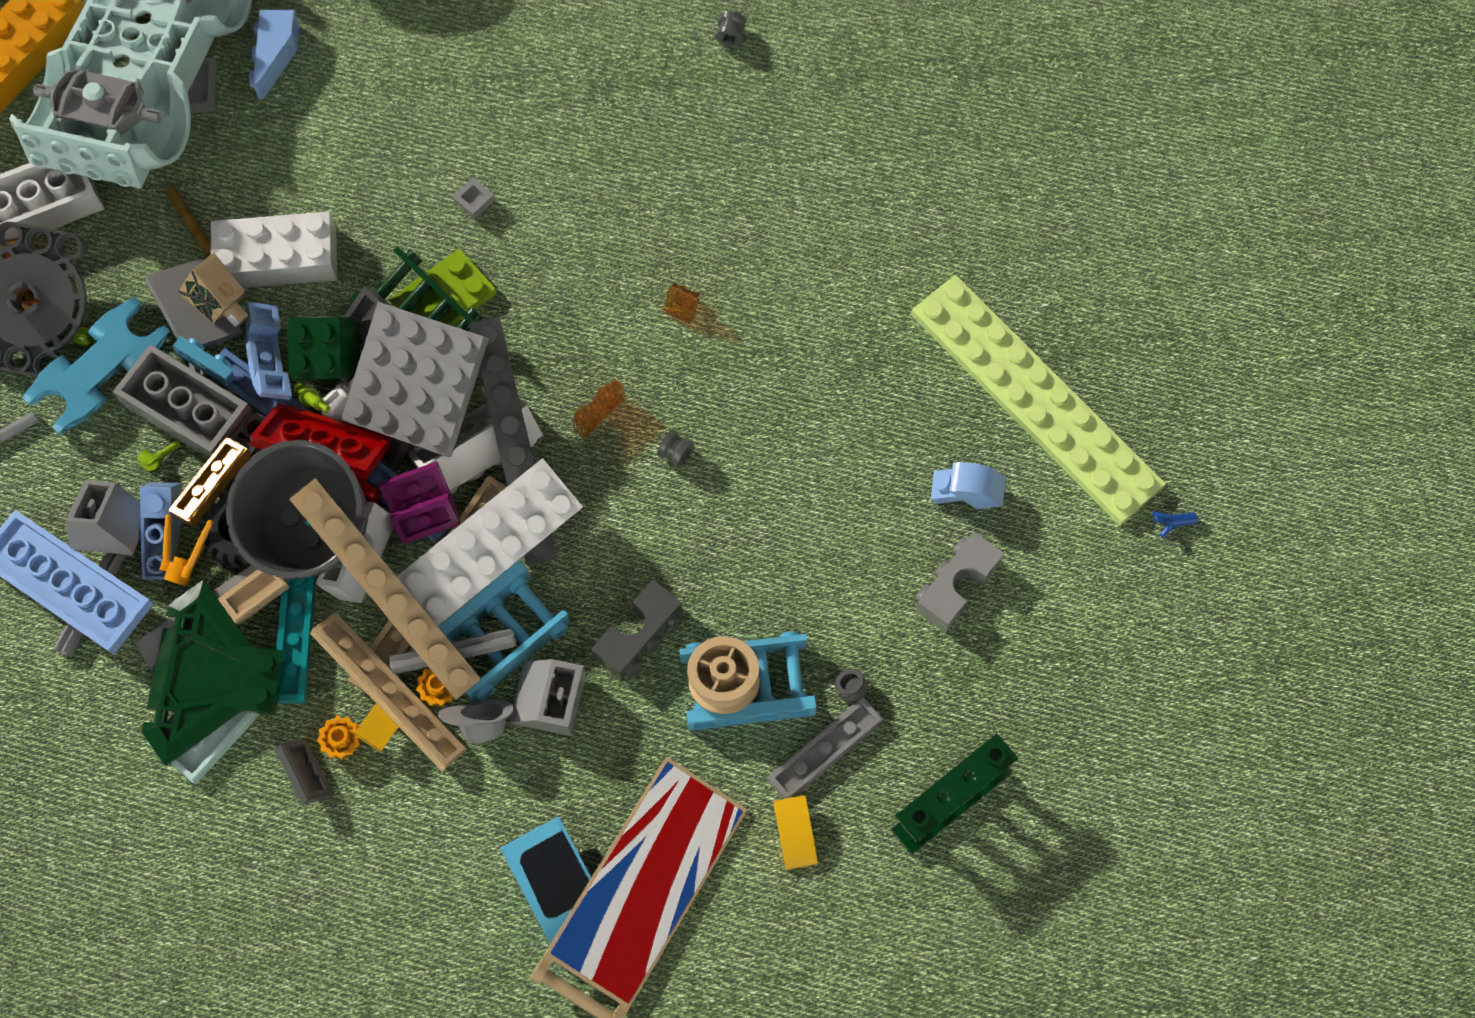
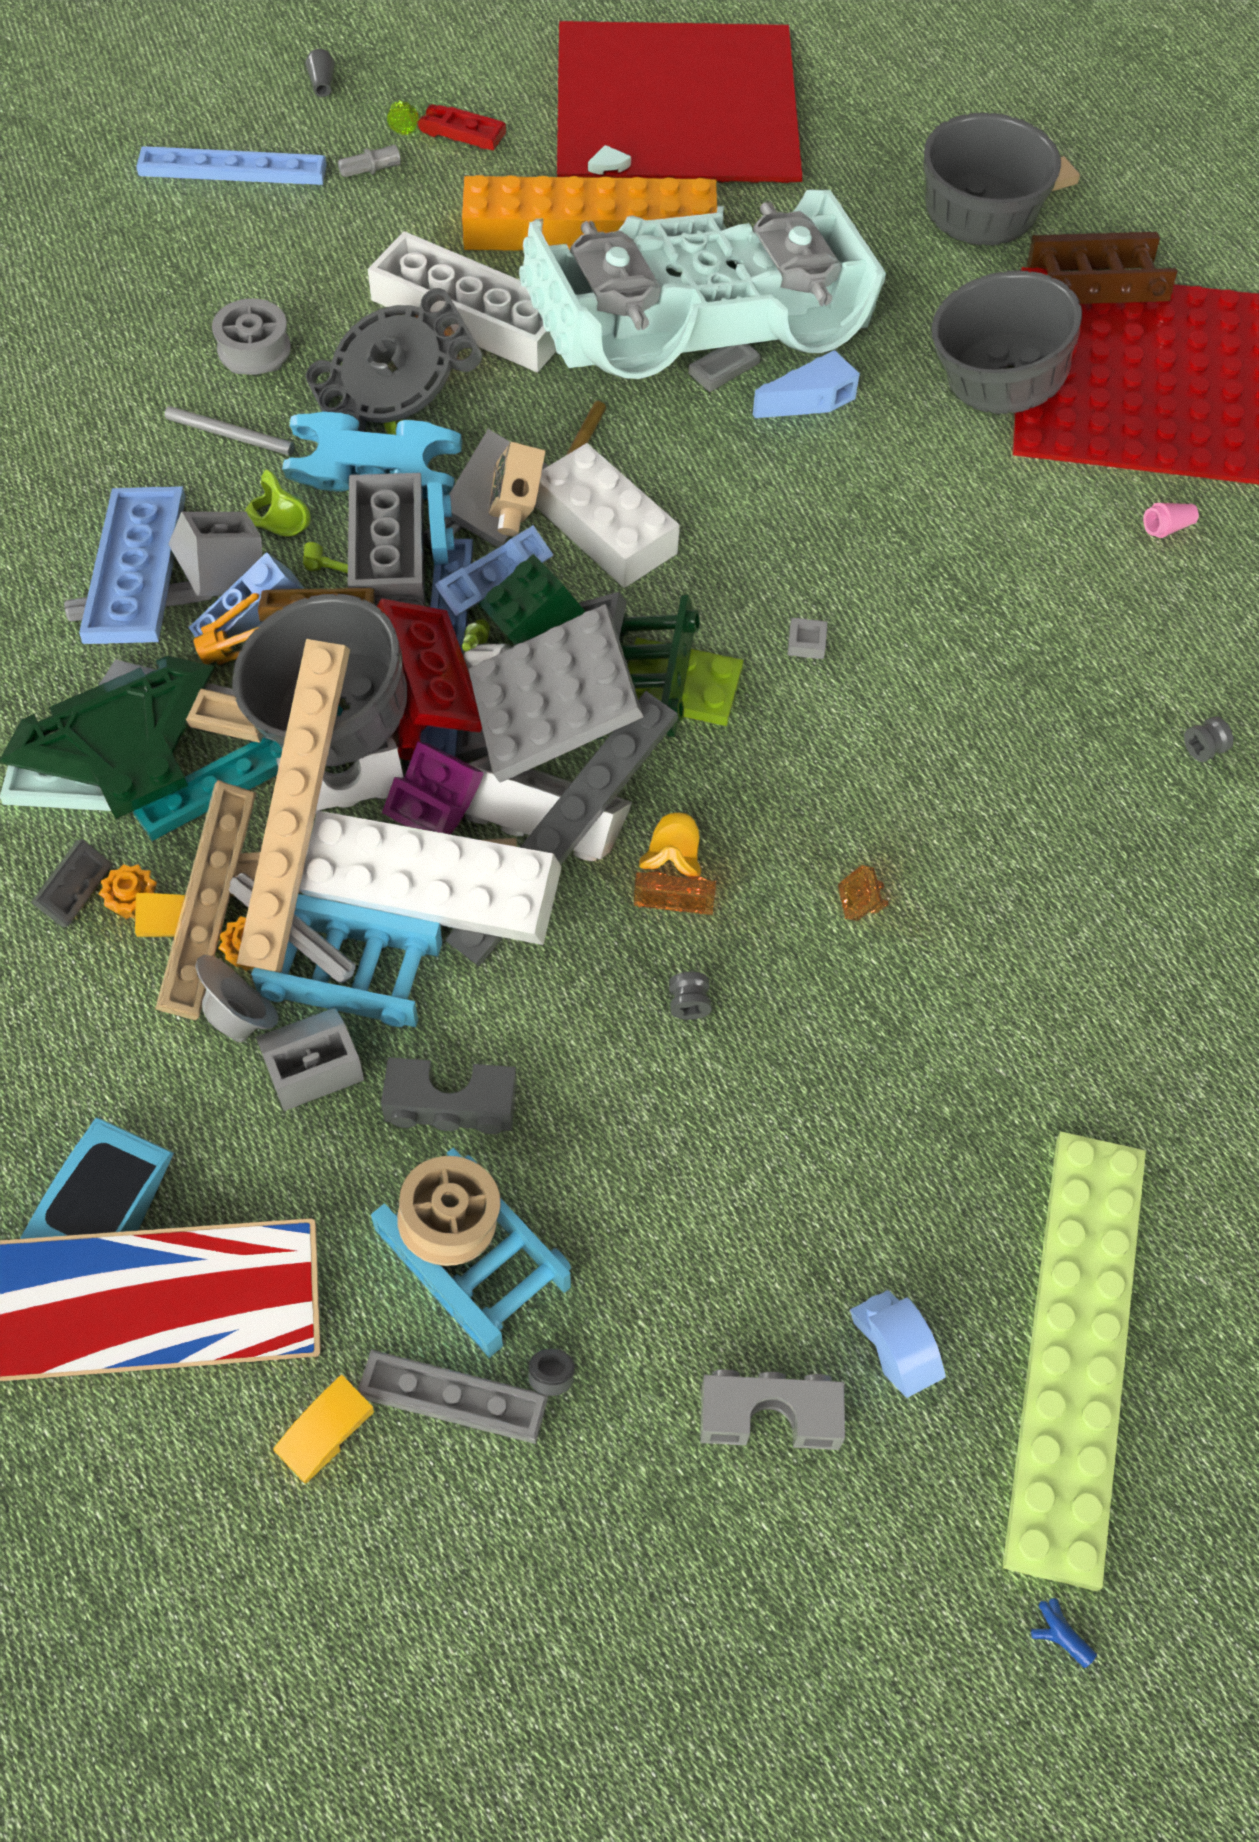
camera: 50 degrees right, 10 degrees down
dark green fence [890,733,1019,856] -> none
none -> lime piece [244,469,311,537]
none -> yellow piece [639,812,701,877]

